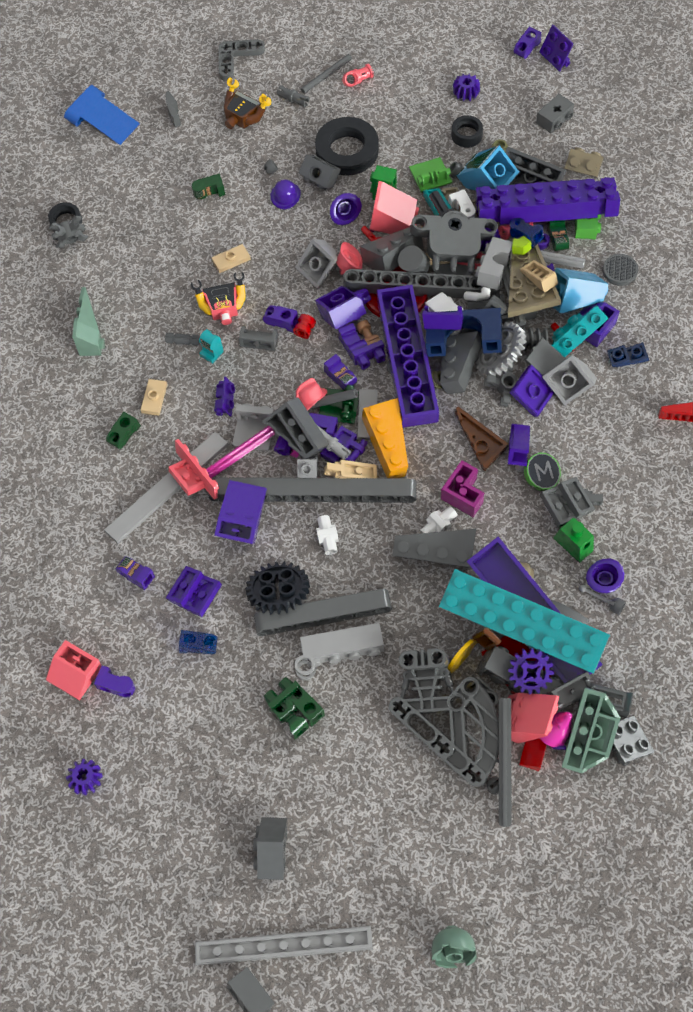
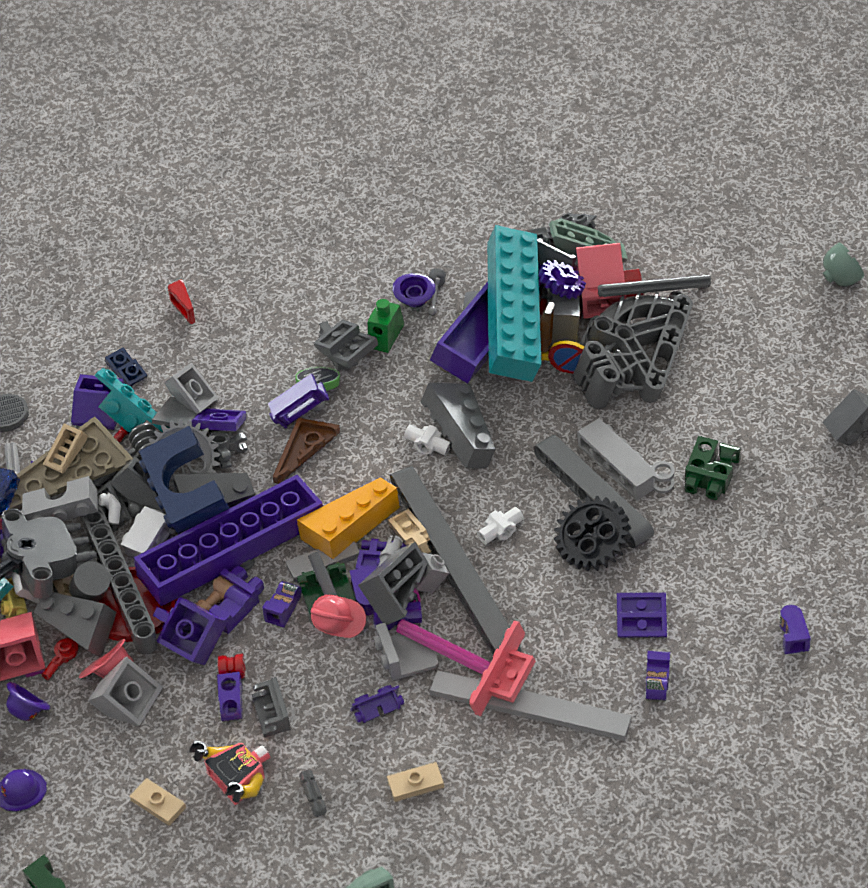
camera: 115 degrees left, 15 degrees down
coral slope [46,640,102,701] -> none
dark green leg [106,411,141,449] -> none
clear blue leg [179,630,218,655] -> none
teal leg [199,329,224,364] -> none
dark purple slope [214,480,267,544] -> none
dark purple hinge [422,306,463,330] -> none
magenta brick [441,460,485,517] -> none
lime piece [512,236,531,255] -> none
dark azure slope [553,268,608,313] -> none

